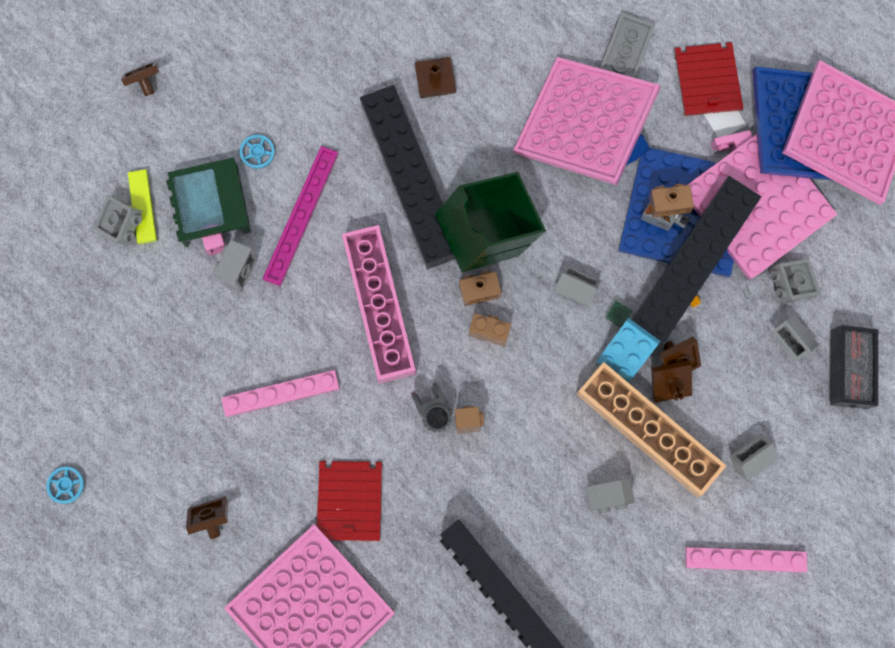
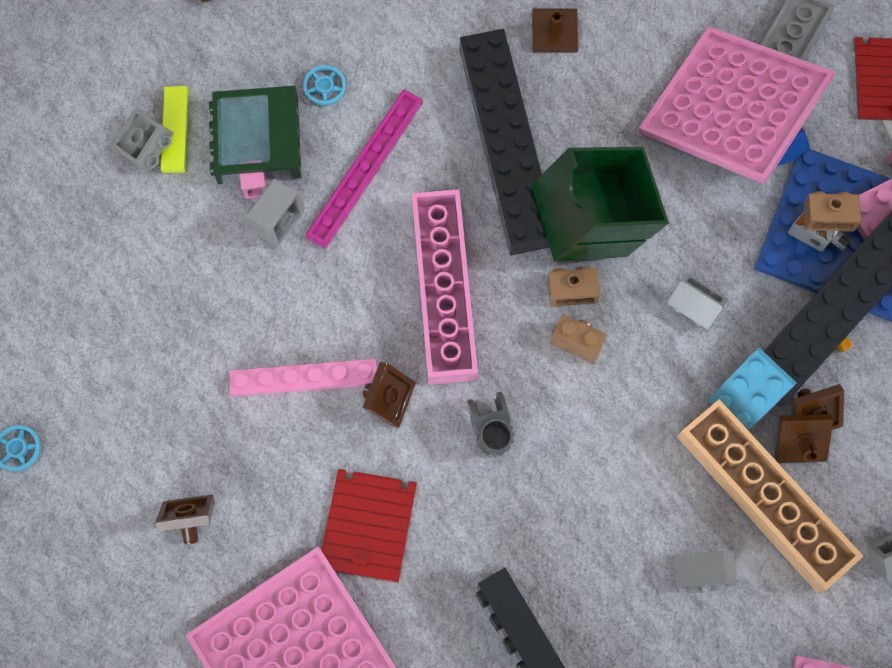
camera: 10 degrees right, 5 degrees down
medium nougat brick [455,406,484,434] -> none
clear green plate [606,301,632,327] -> none
none -> reddish brown tile [362,362,416,428]

